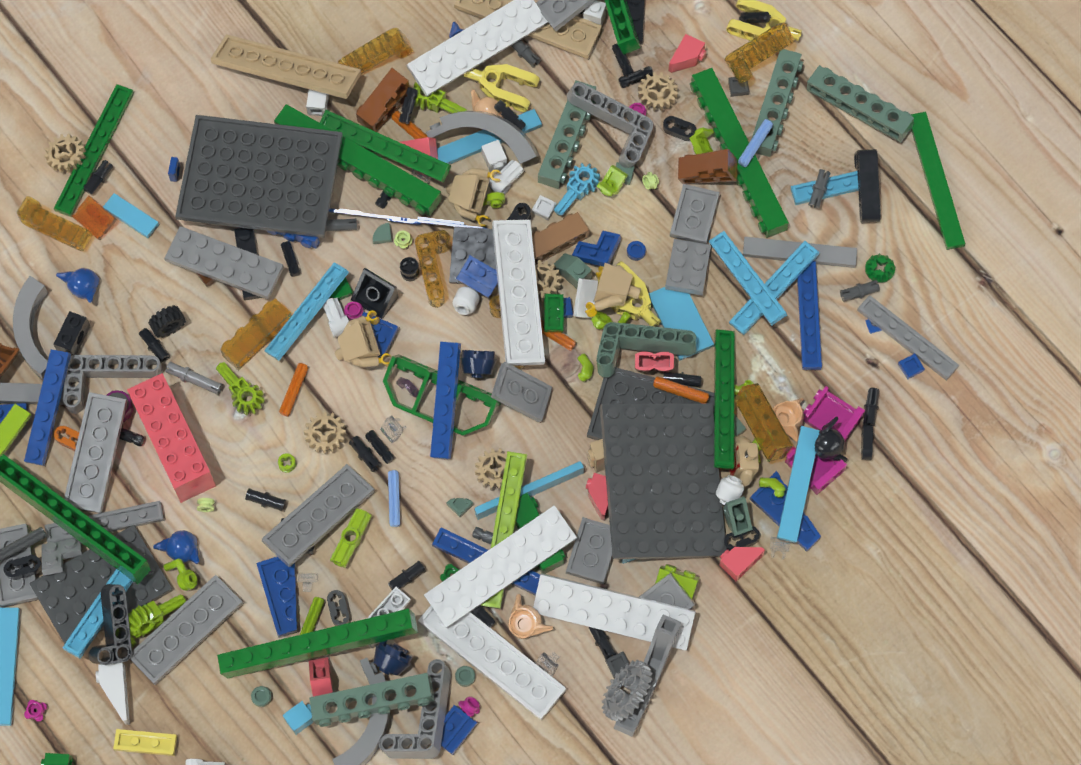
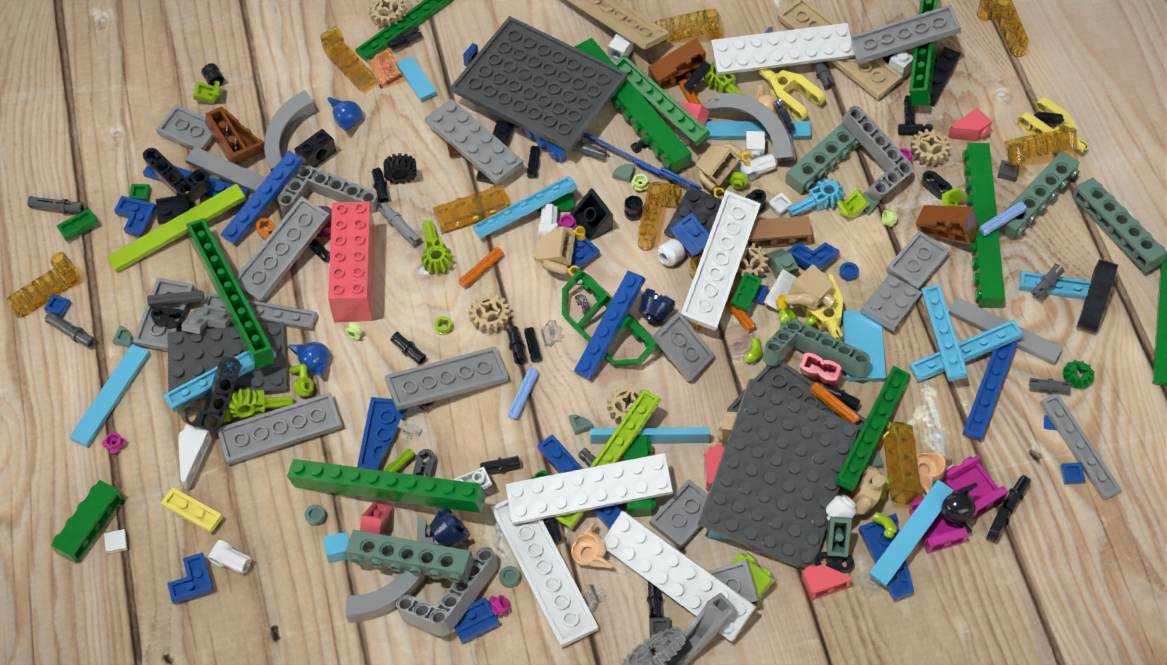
camera: 25 degrees right, 10 degrees down
lime piece [330,508,372,568] -> none

